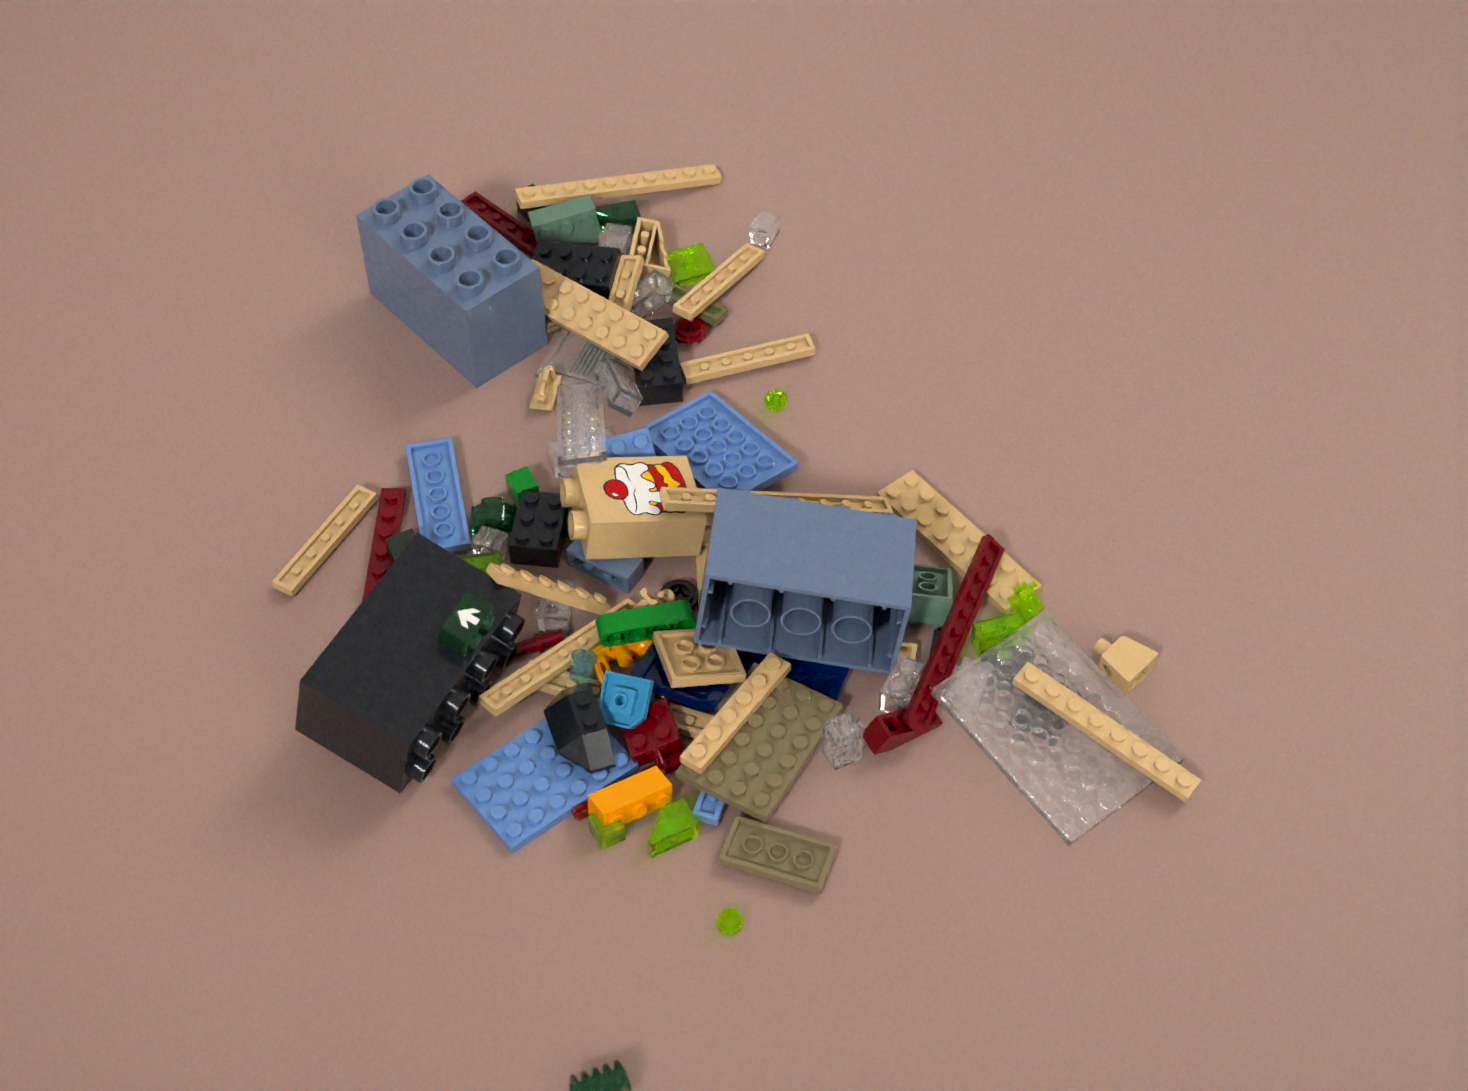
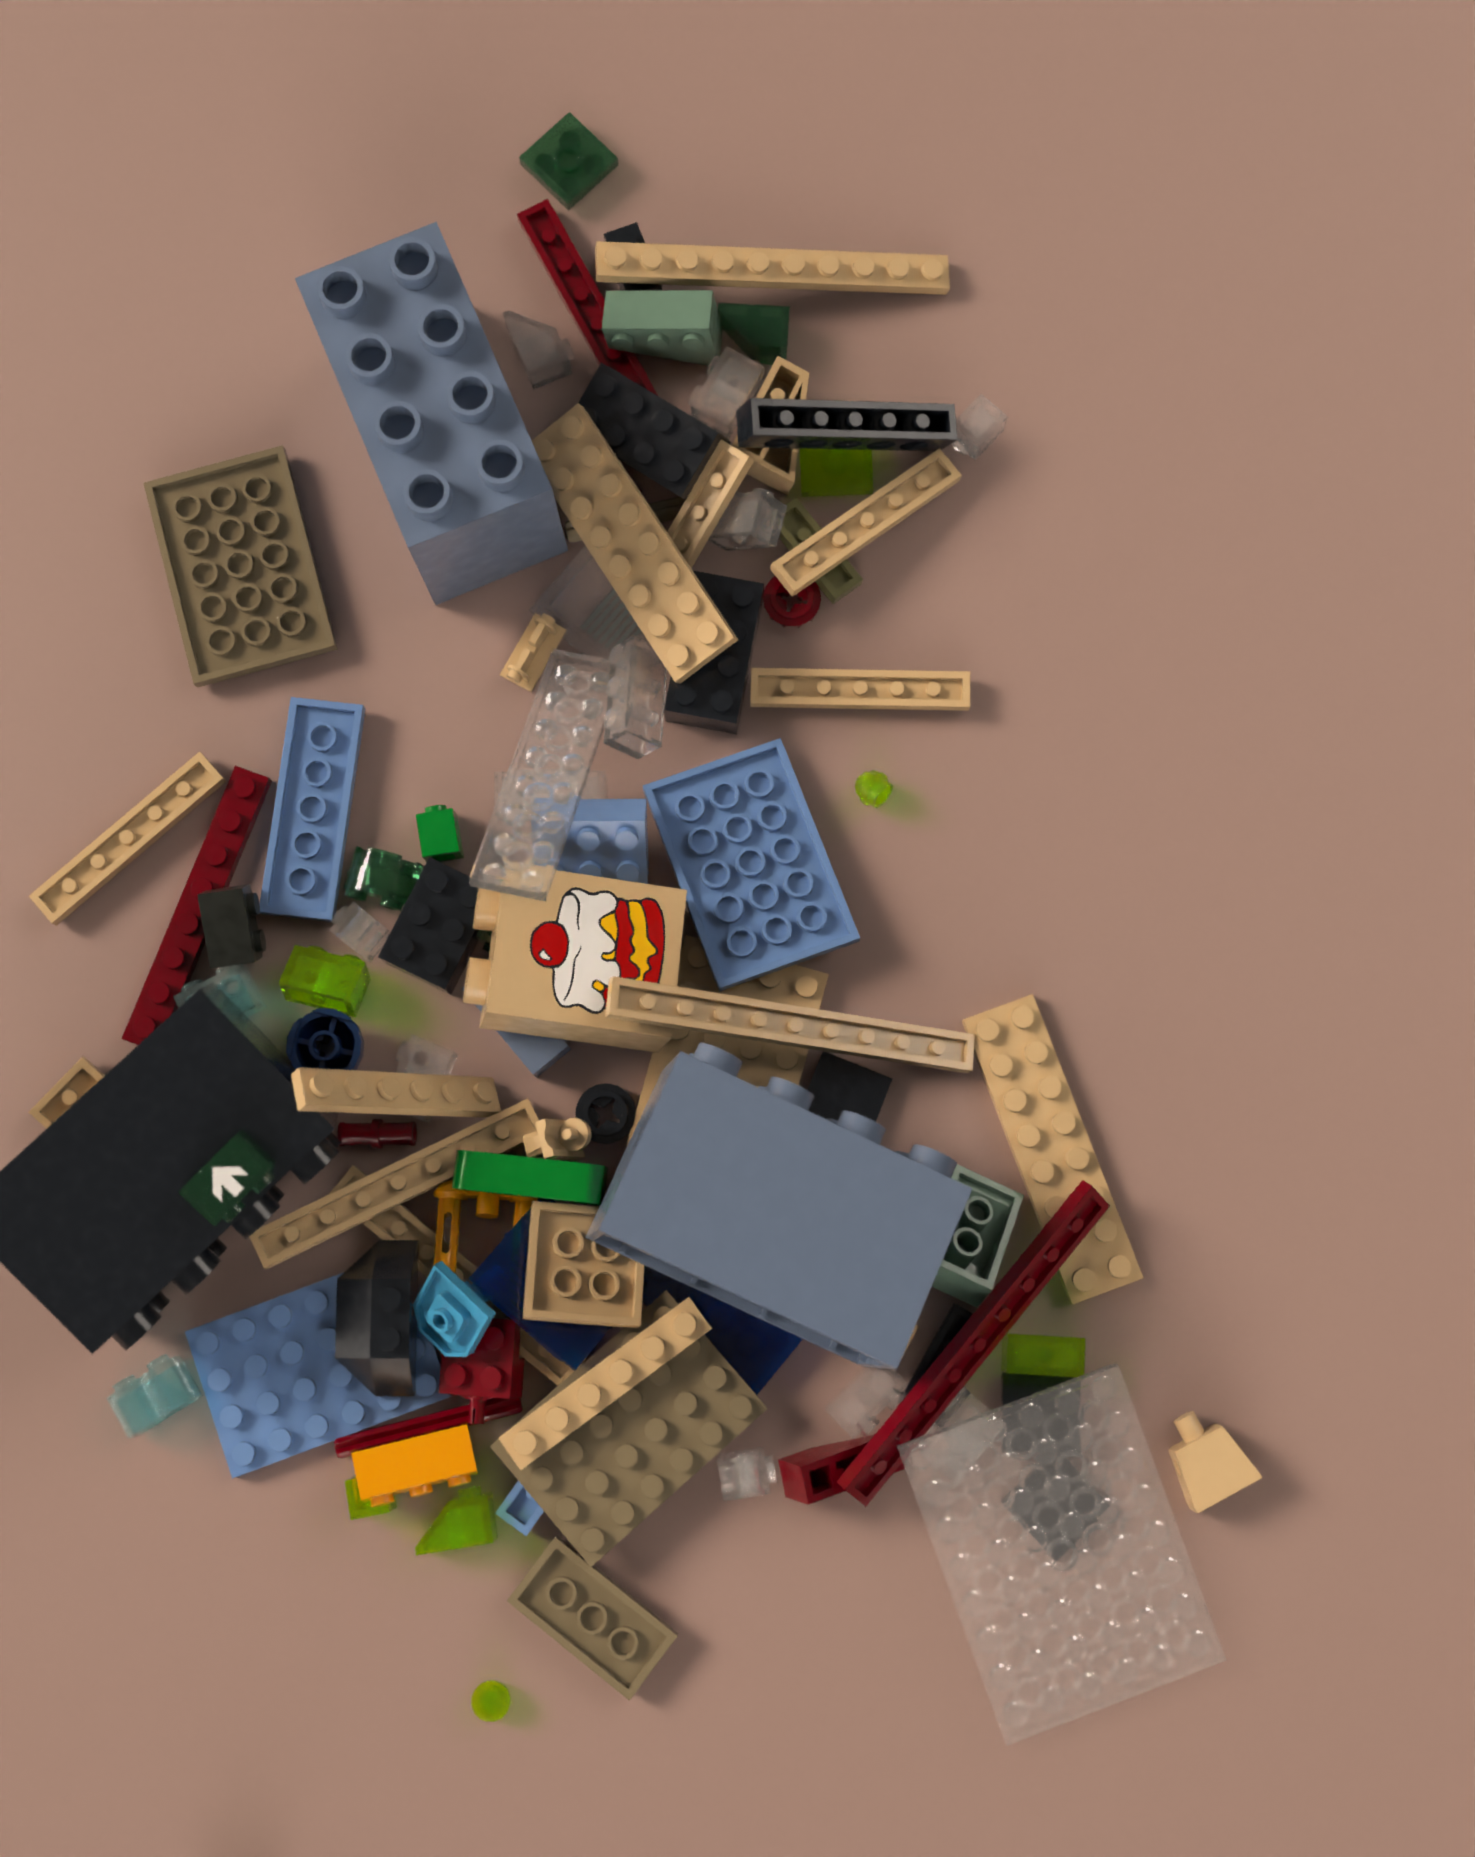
camera: 20 degrees right, 30 degrees up
clear light blue wheel [569,649,597,684] -> none
clear neon green bracket [1007,581,1045,623] -> none
tan plate [1012,662,1201,803] -> none
none -> clear light blue brick [106,1354,203,1438]
none -> dark tan plate [144,445,338,688]
none -> clear green plate [519,112,619,211]
none -> black brick [736,398,957,451]

